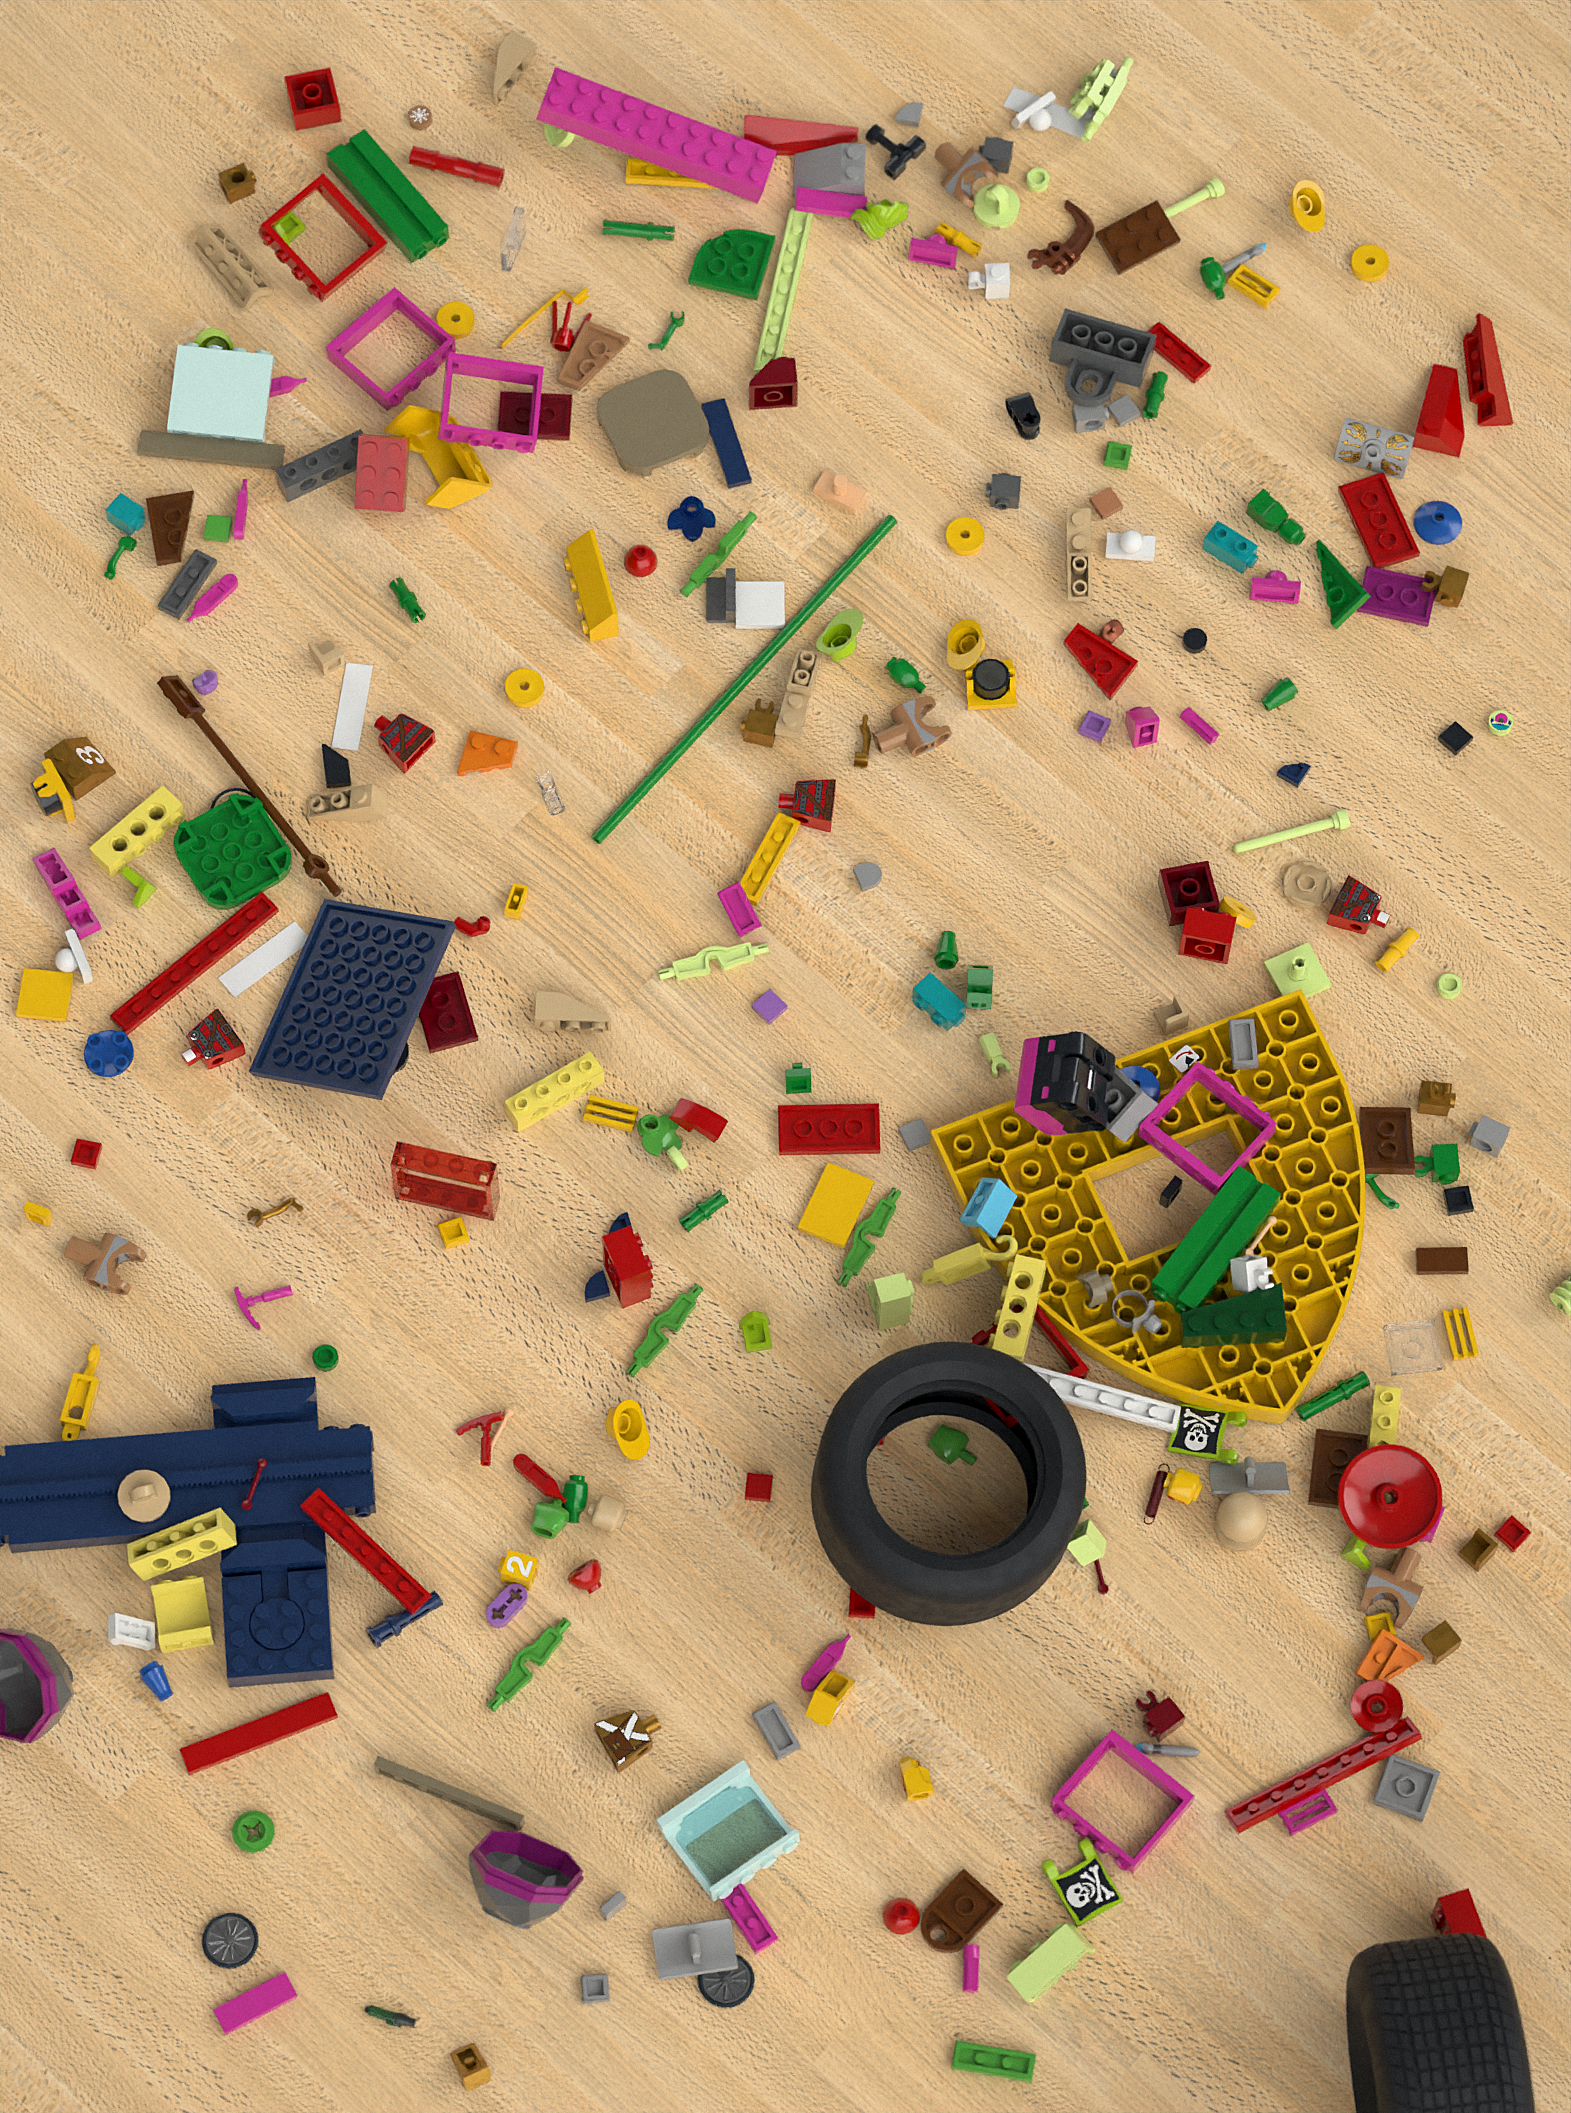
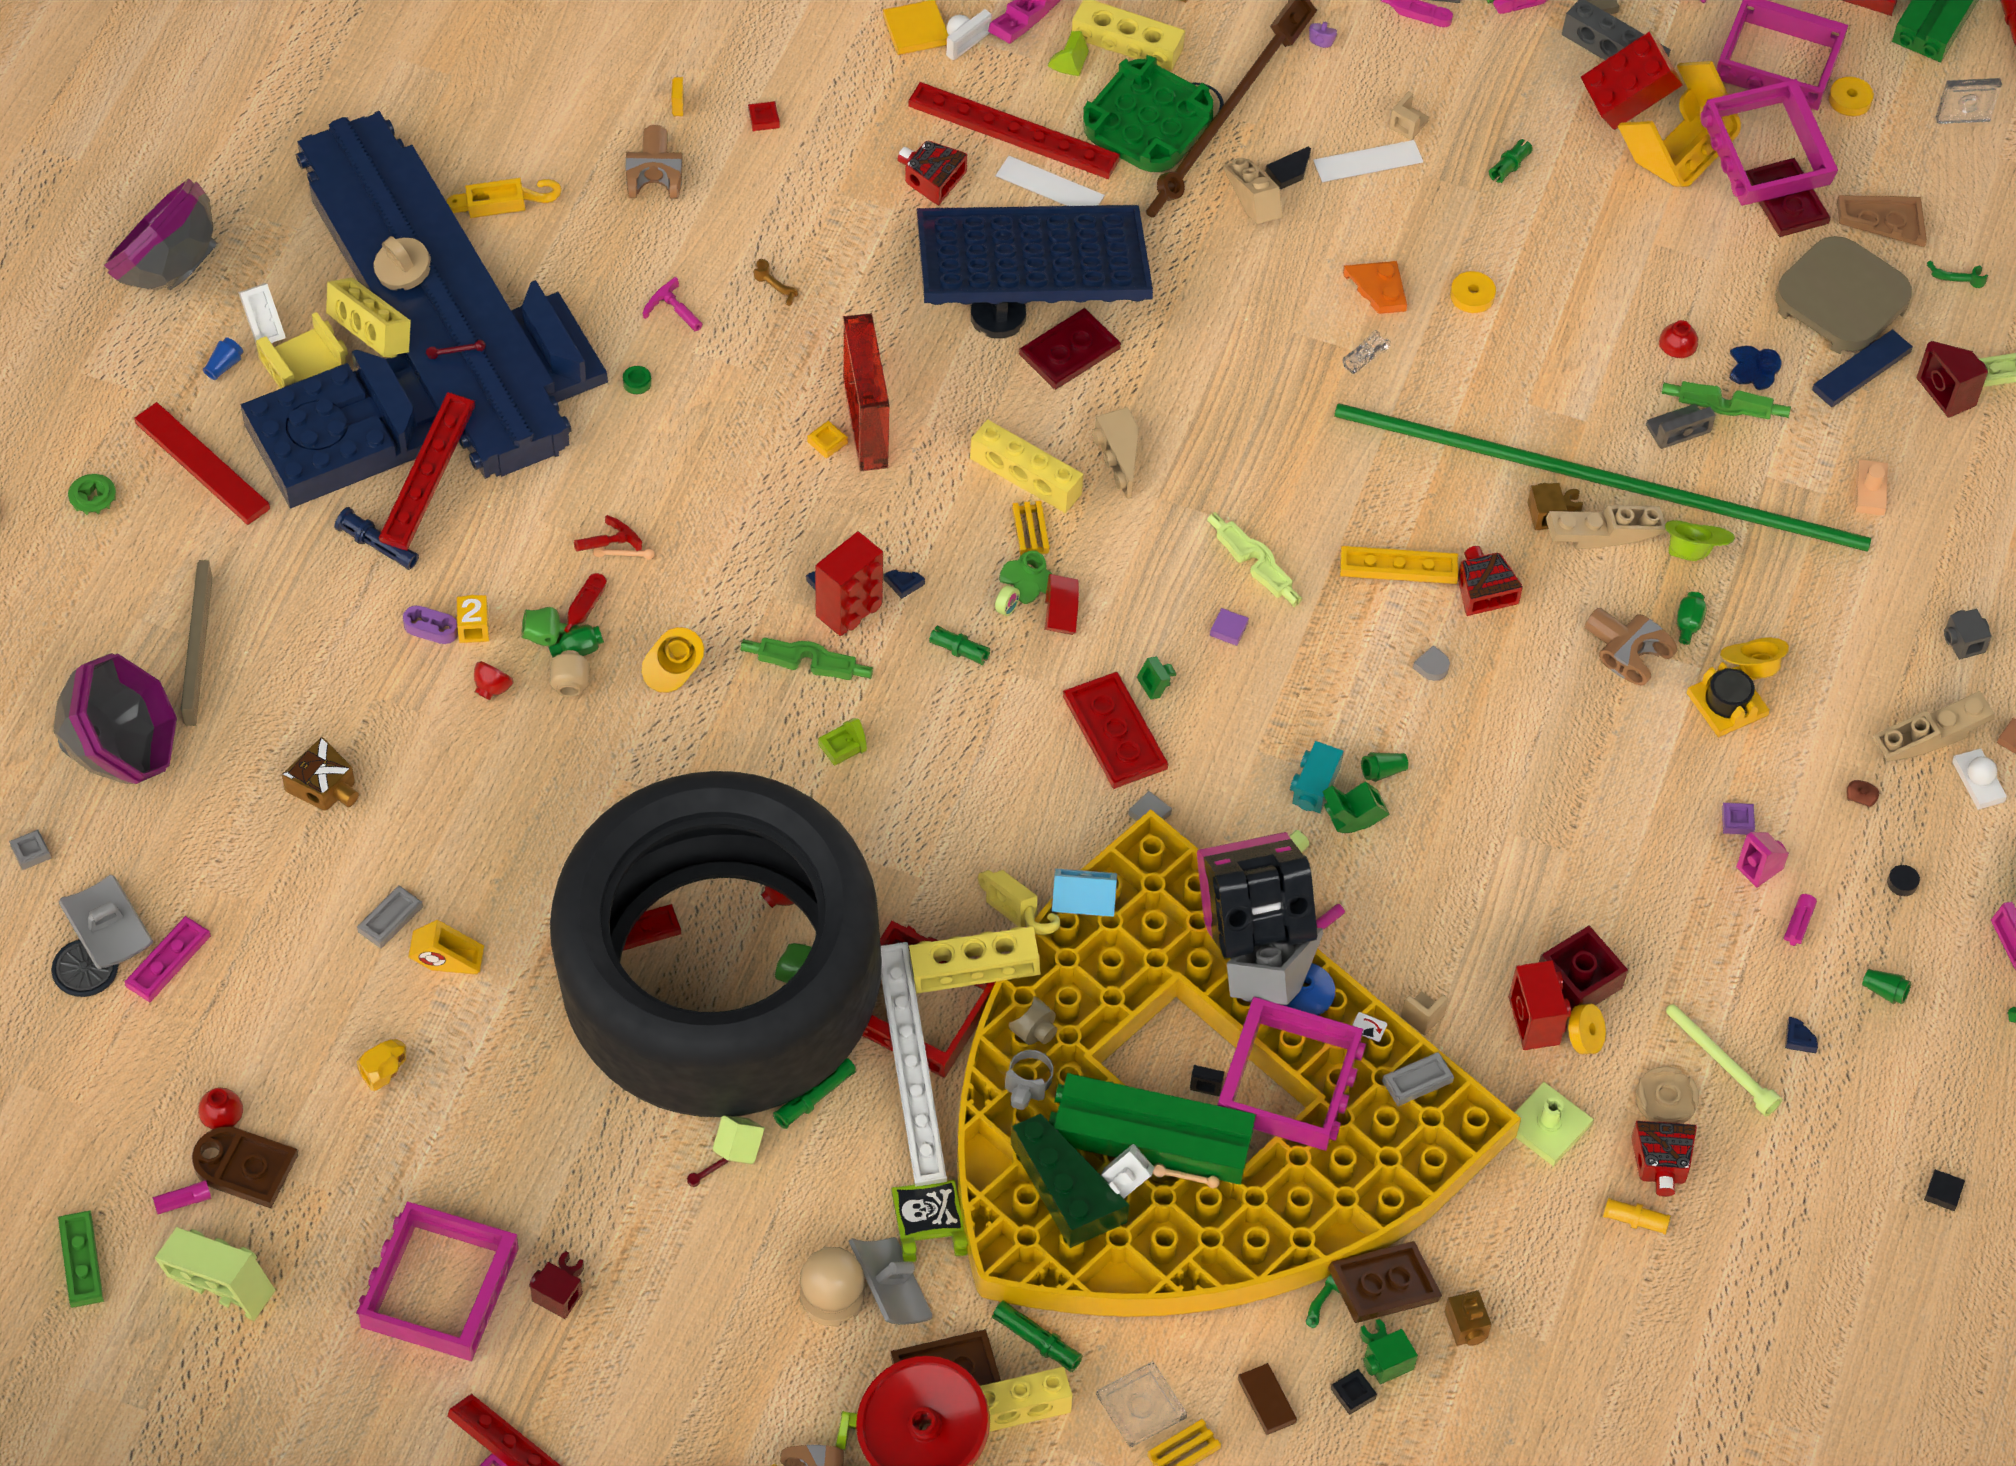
camera: 65 degrees right, 10 degrees down
blue dish [84,1030,134,1077] -> none
torso [374,713,436,774] -> none
red arm [454,916,491,937] -> none
bright green piece [487,1617,571,1712] -> none
yellow piece [501,287,590,349] -> none
yellow piece [504,883,529,920] -> none
red plant [550,301,592,352] -> none
yellow slope [563,529,619,642] -> none
light grey tile [600,1891,627,1922] -> none
panel [656,1760,800,1902] -> none
dark pink tile [717,881,762,938] -> none
white tile [736,582,785,629] -> none
yellow tile [797,1162,875,1249] -> none
dark pink piece [801,1634,851,1692] -> none
bright green piece [837,1187,901,1287] -> none
pearl gold piece [854,715,871,768] -> none
yellowish green wedge [865,1272,914,1330] -> none
yellow piece [946,517,985,556] -> none
flag [1041,1838,1124,1927] -> none
red wing [1064,623,1138,701] -> none
light grey piece [1134,1742,1200,1757] -> none
dark red piece [1143,1463,1170,1525] -> none
yellow head [1163,1468,1203,1505] -> none
yellowish green tile [1436,973,1462,999] -> none
light grey brick [1468,1115,1510,1158] -> none
tile [1488,710,1513,736] -> none

